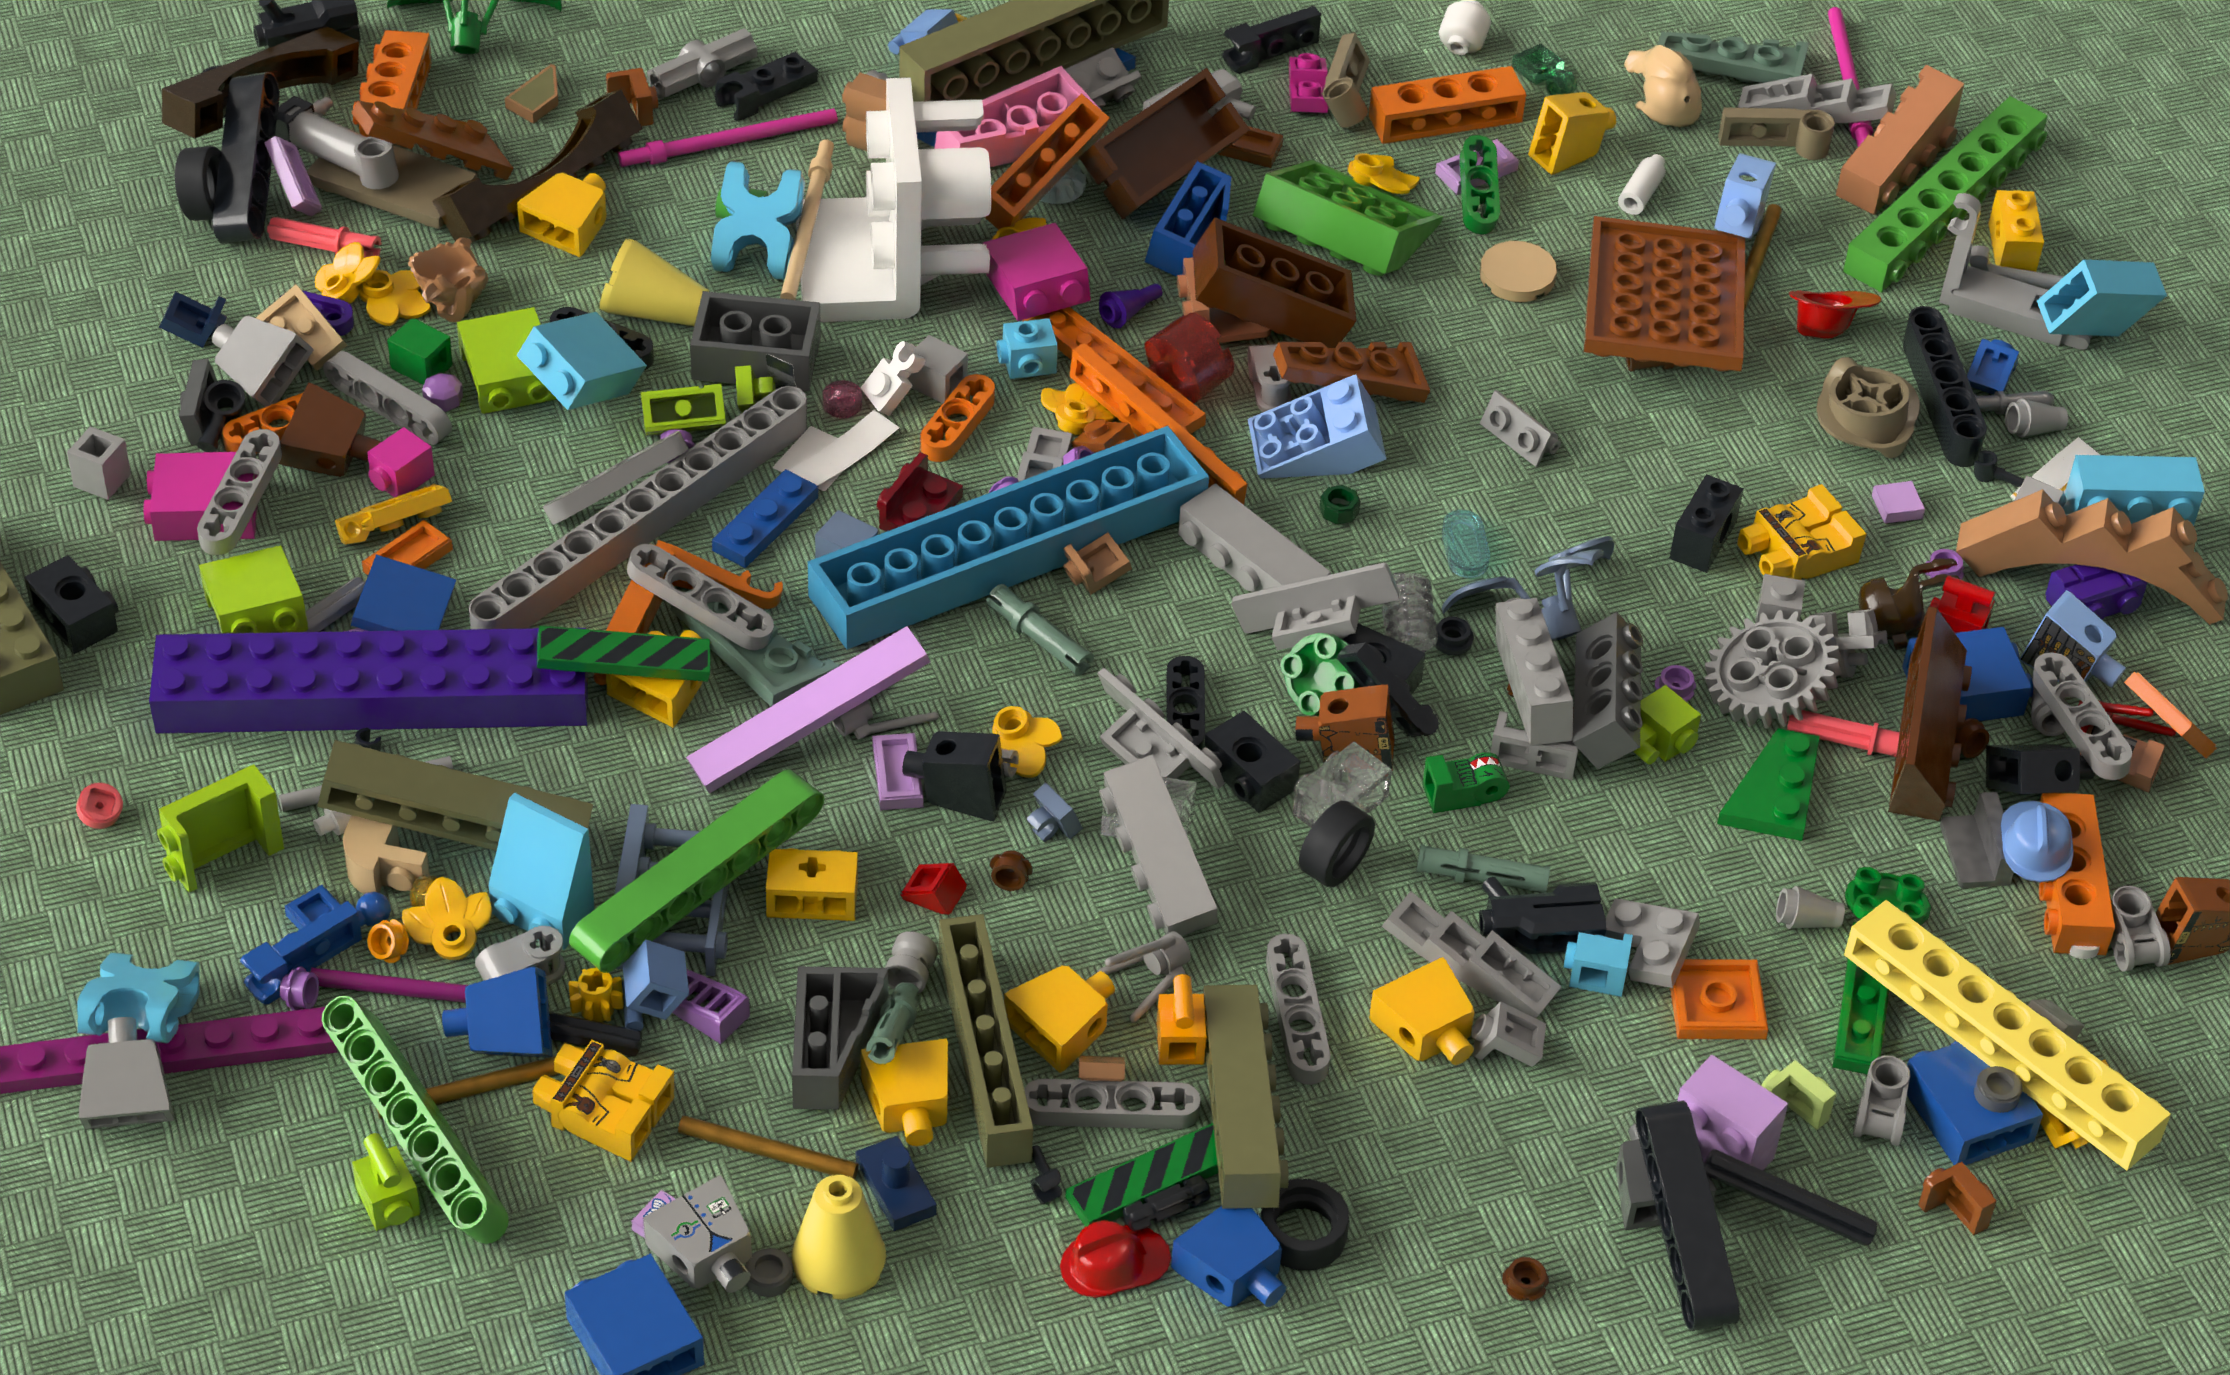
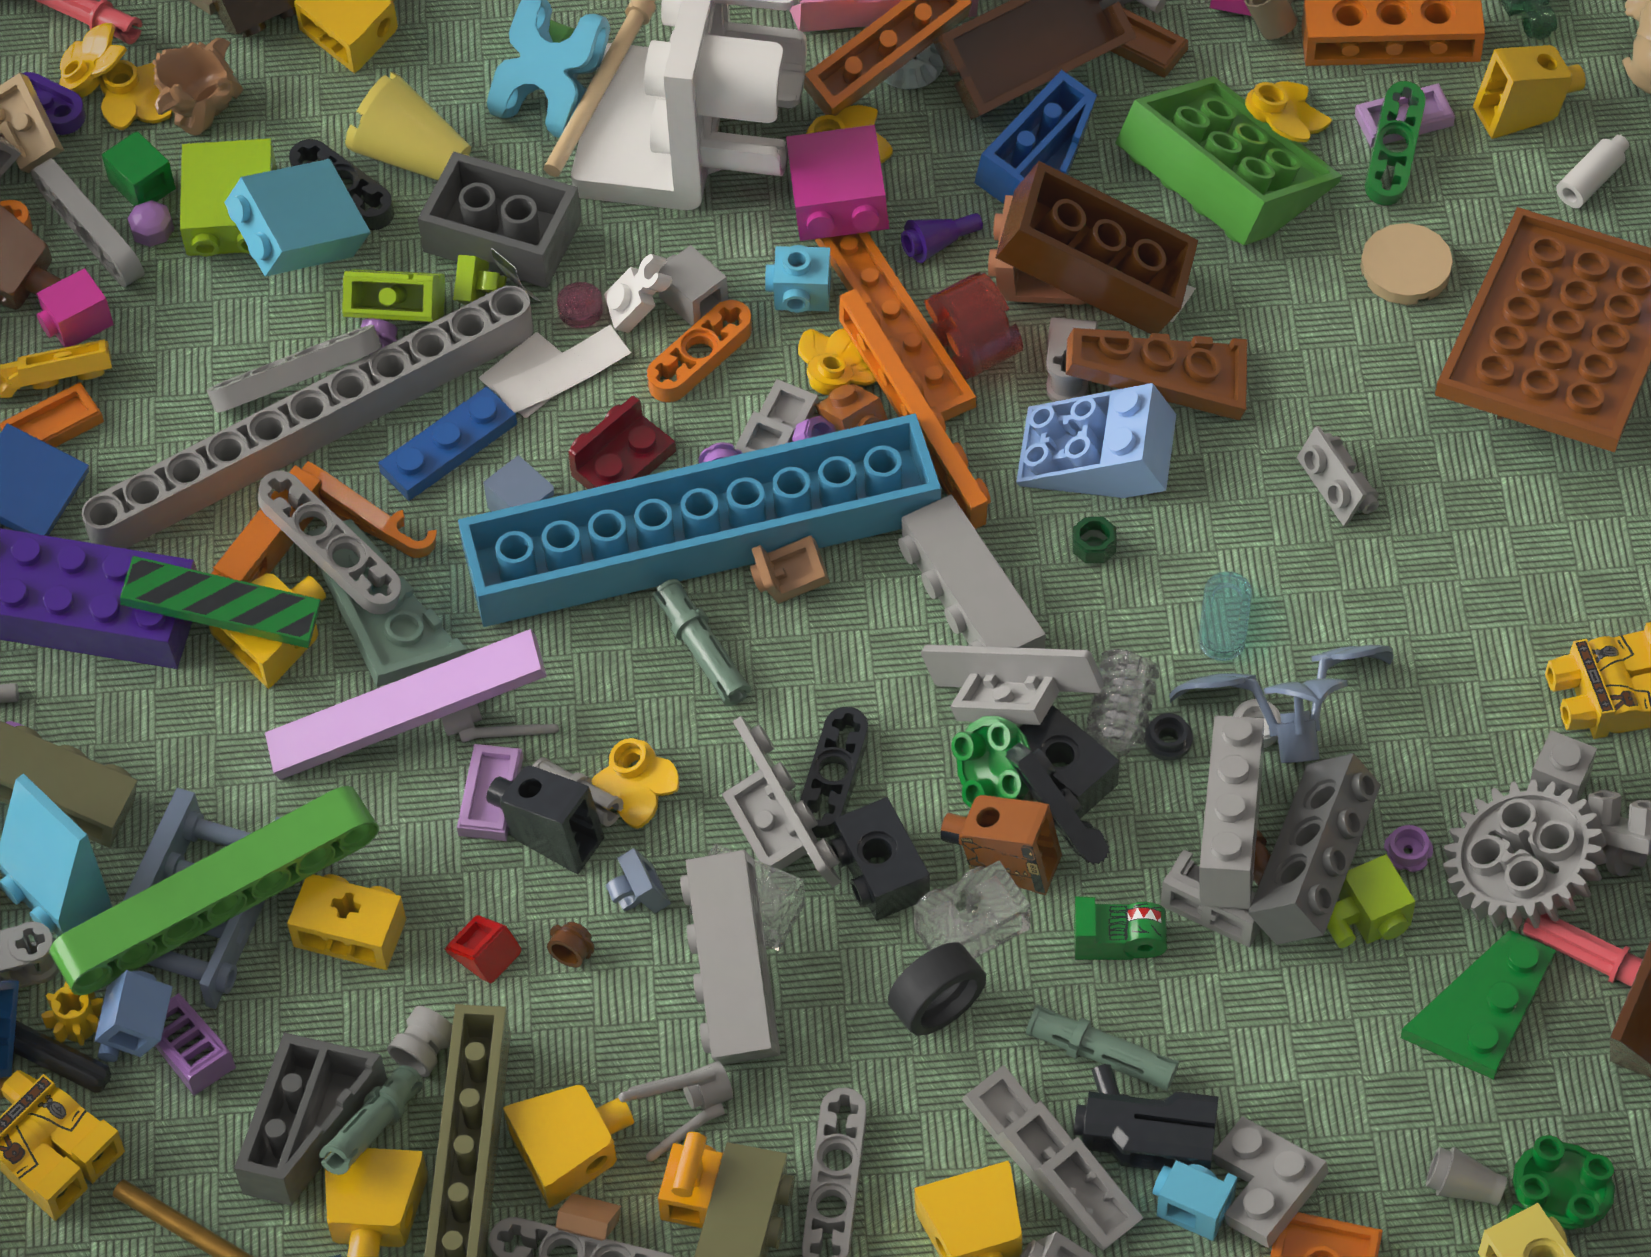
camera: 20 degrees right, 10 degrees up
black brick [1669,474,1744,573] -> none

